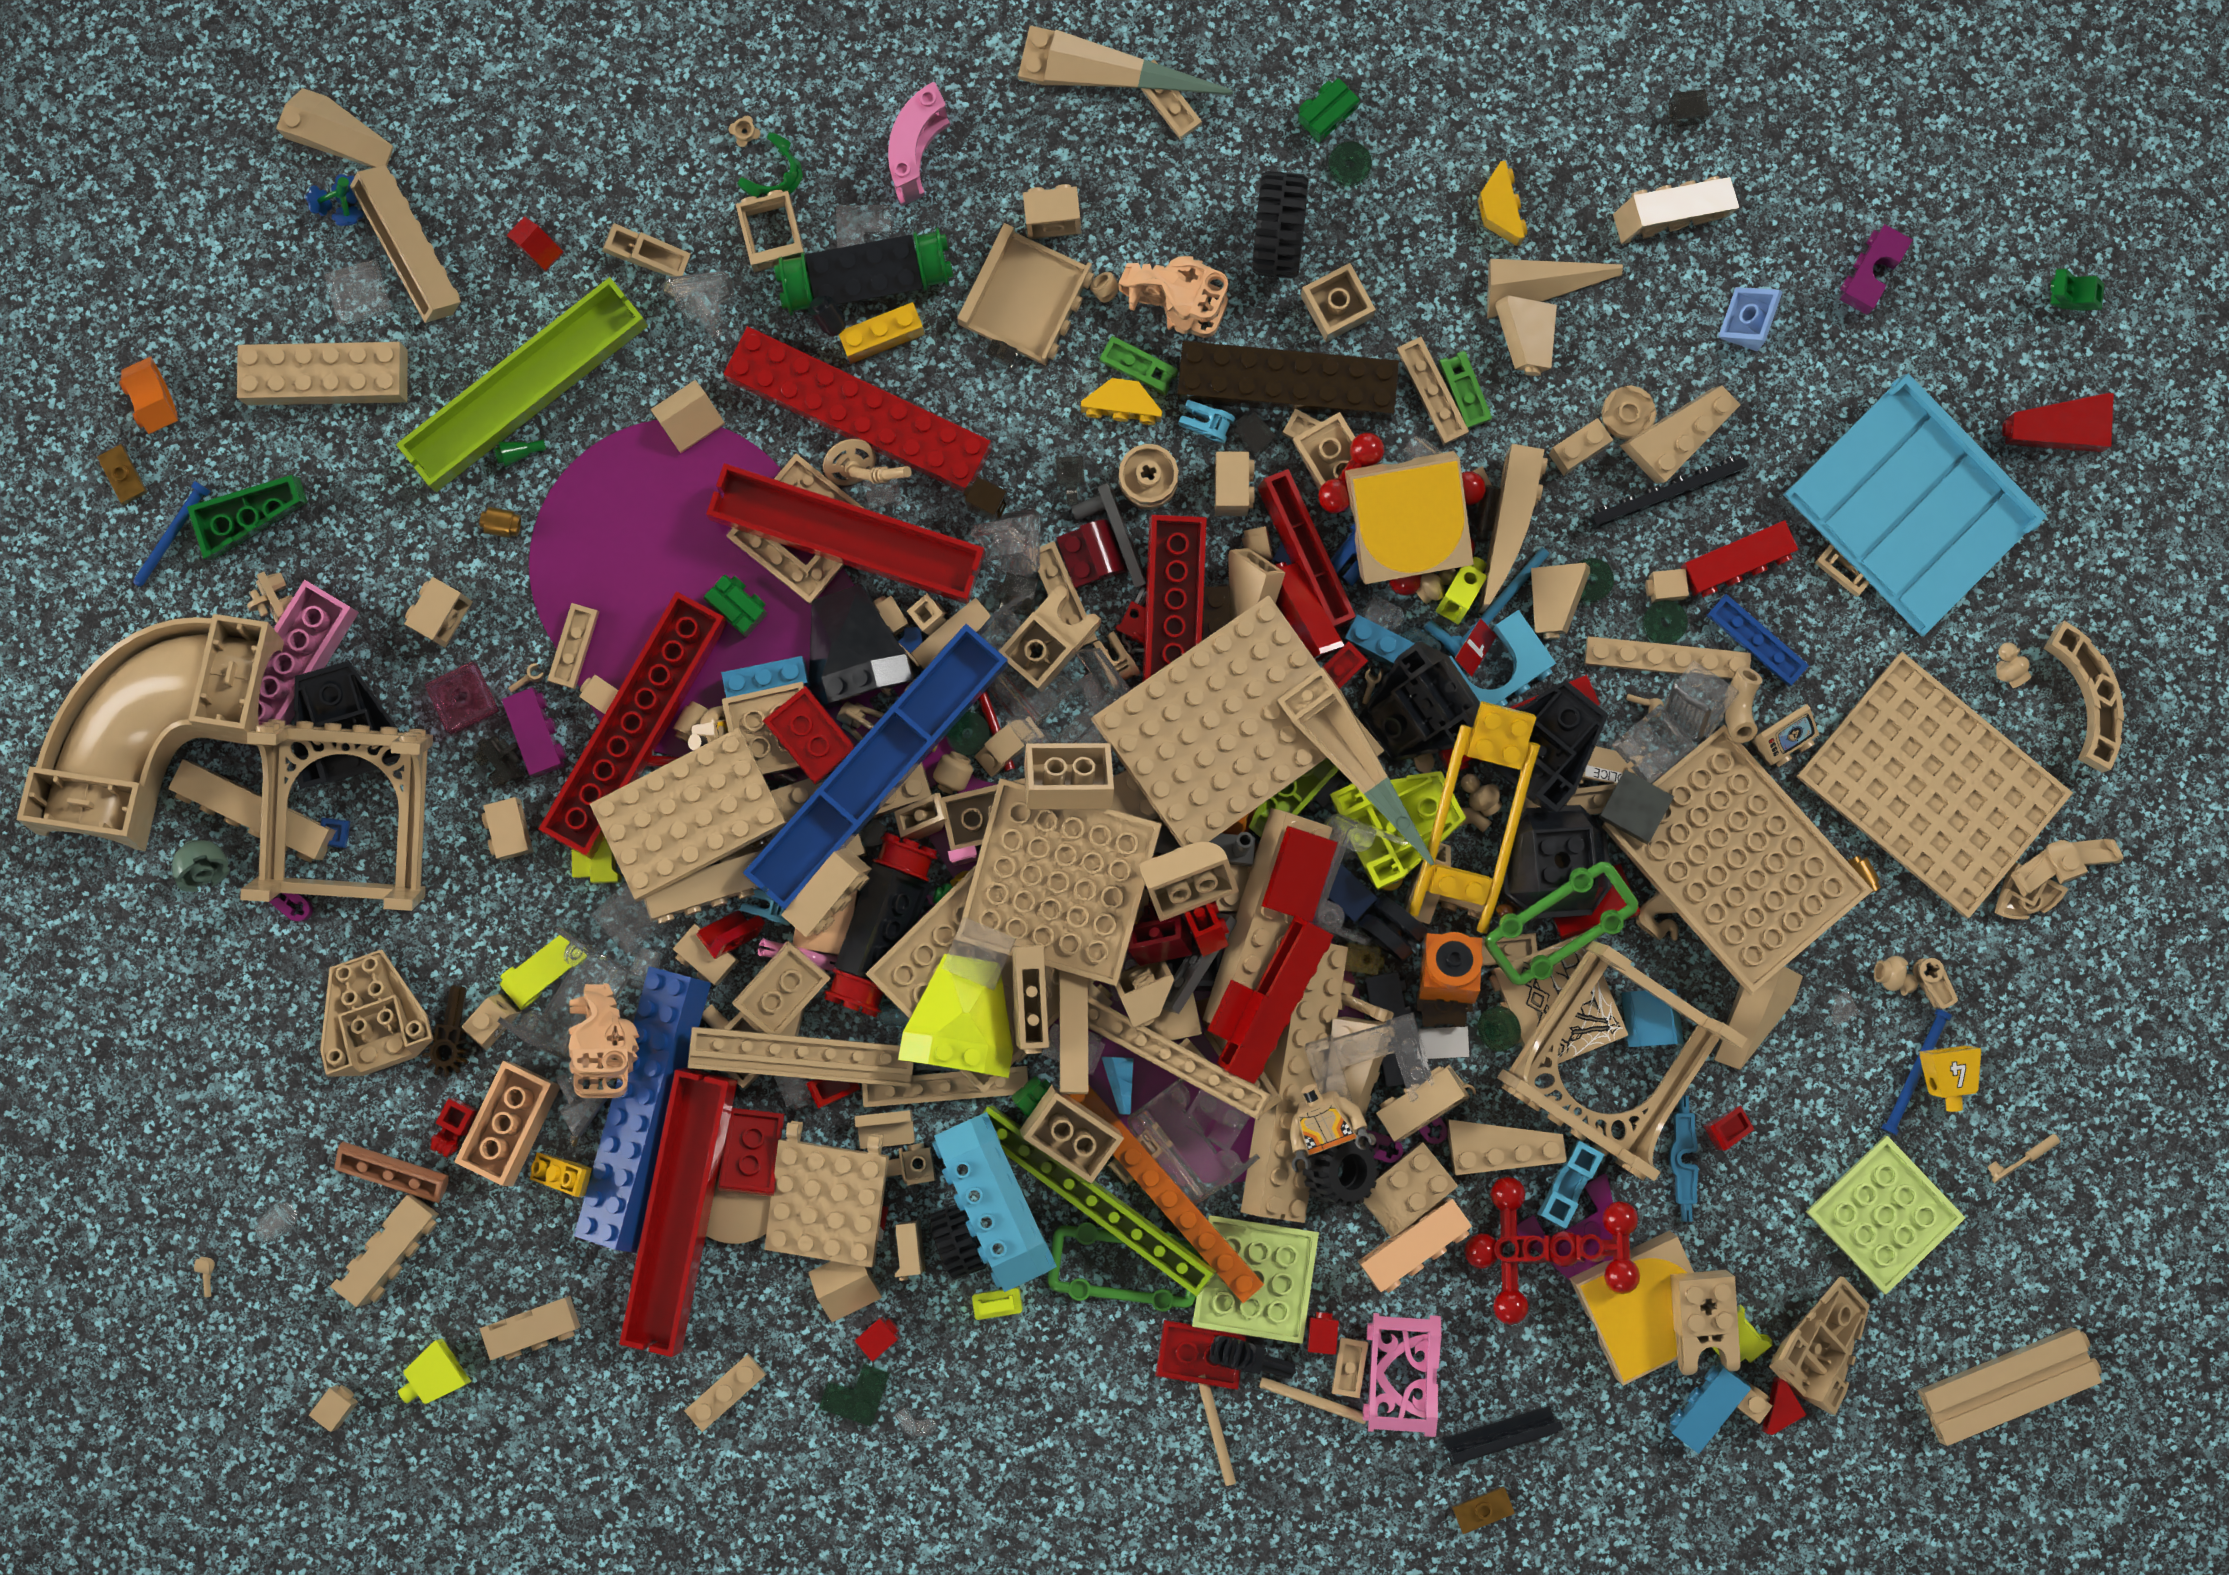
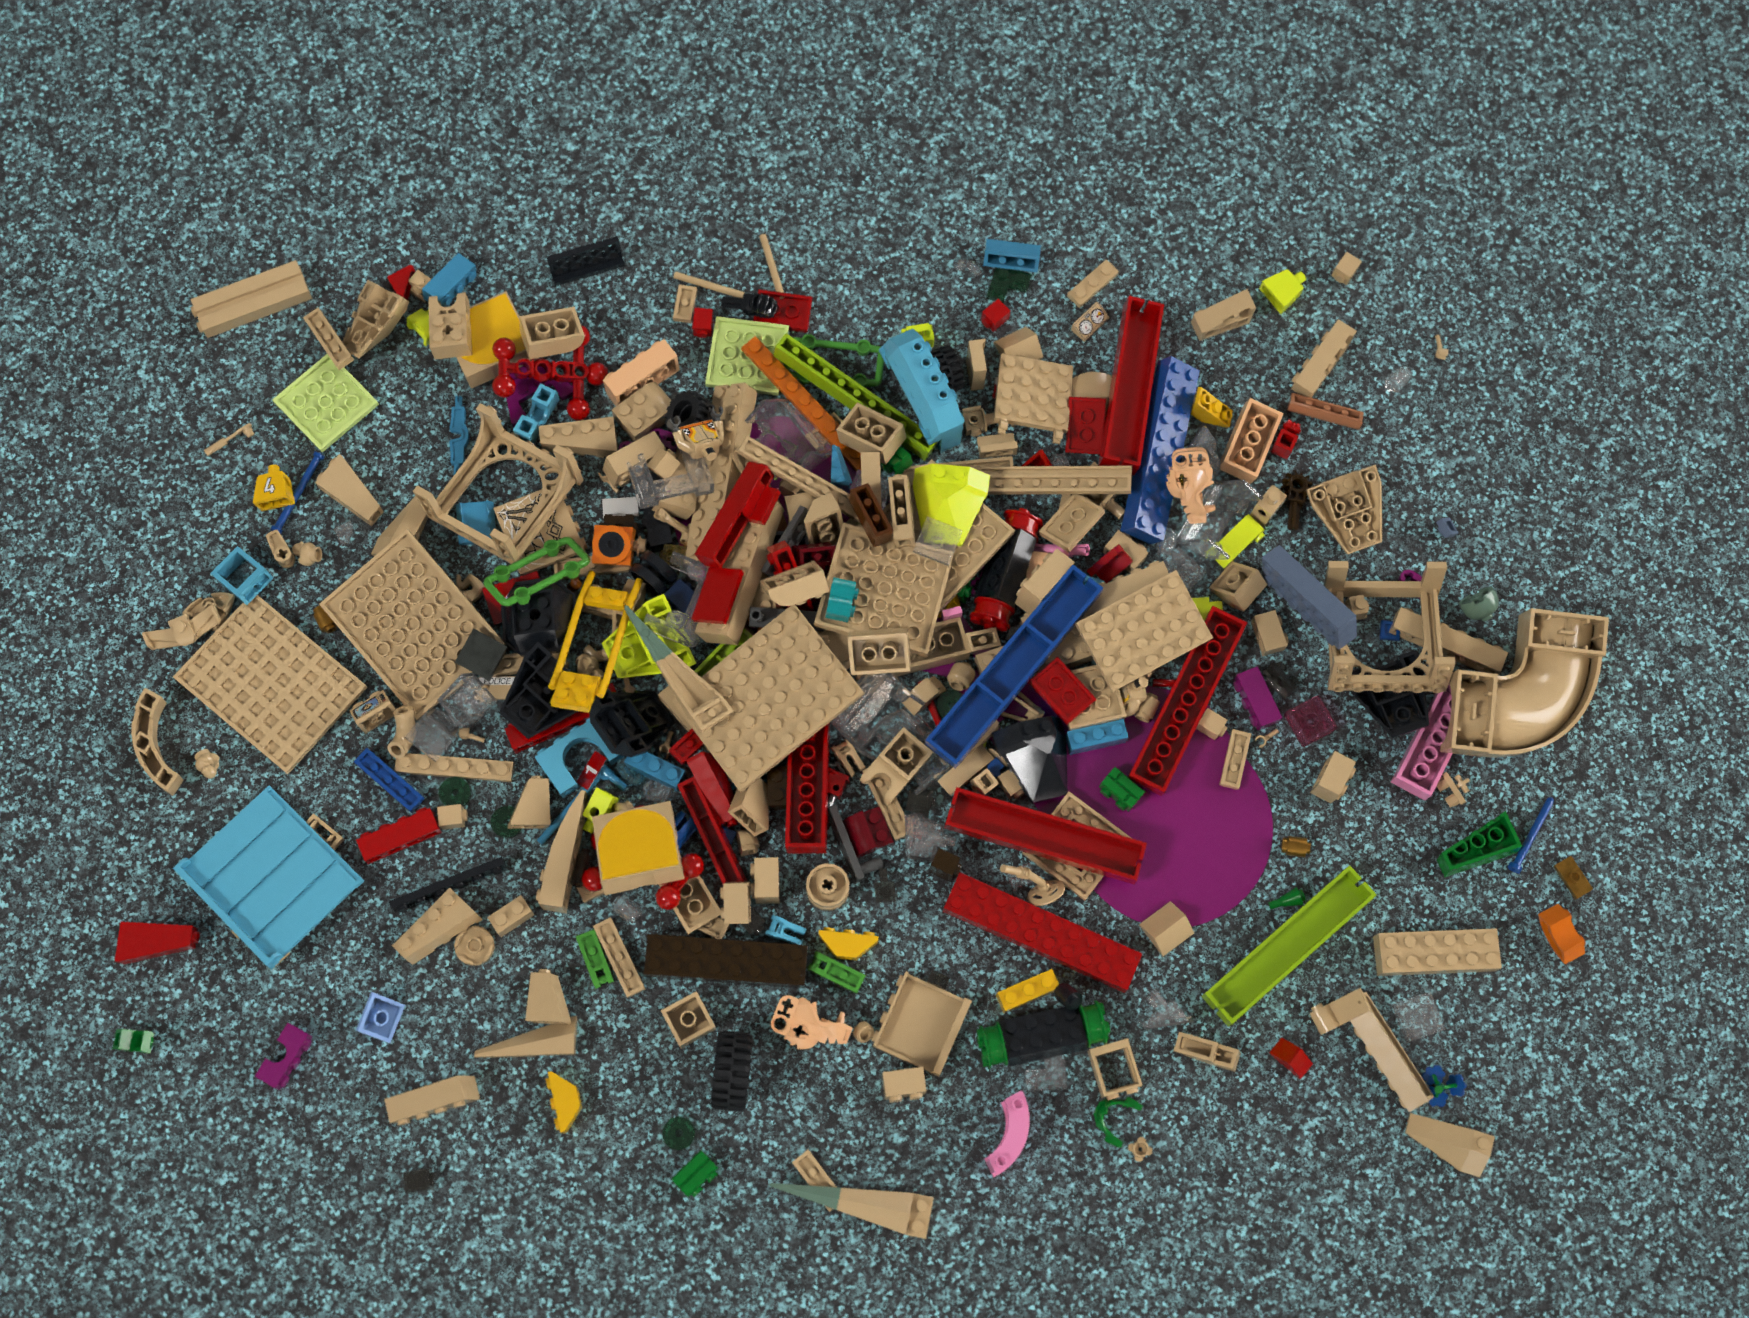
camera: 170 degrees right, 10 degrees down
bright pink fence [1363,1313,1441,1437] -> none
pearl gold plate [1452,1486,1515,1534] -> none
clear green piece [1478,1006,1521,1052] -> none
red slope [1703,1105,1754,1151] -> none
none -> medium azure window [210,546,274,605]
none -> tan plate [303,307,354,370]
none -> tan slope [315,454,384,526]
none -> tan brick [520,307,584,359]
none -> tan plate [633,536,646,557]
none -> tan brick [647,448,680,481]
none -> tan brick [720,881,751,924]
none -> teal brick [825,577,859,623]
none -> reddish brown brick [849,483,893,547]
none -> dark azure brick [983,239,1041,273]
none -> slope [1071,302,1110,342]
none -> tan slope [1209,561,1267,612]
none -> sand blue brick [1262,545,1357,650]
none -> tan door [1309,988,1372,1035]
none -> tan brick [1344,595,1369,620]
none -> sand blue plate [1436,517,1459,538]

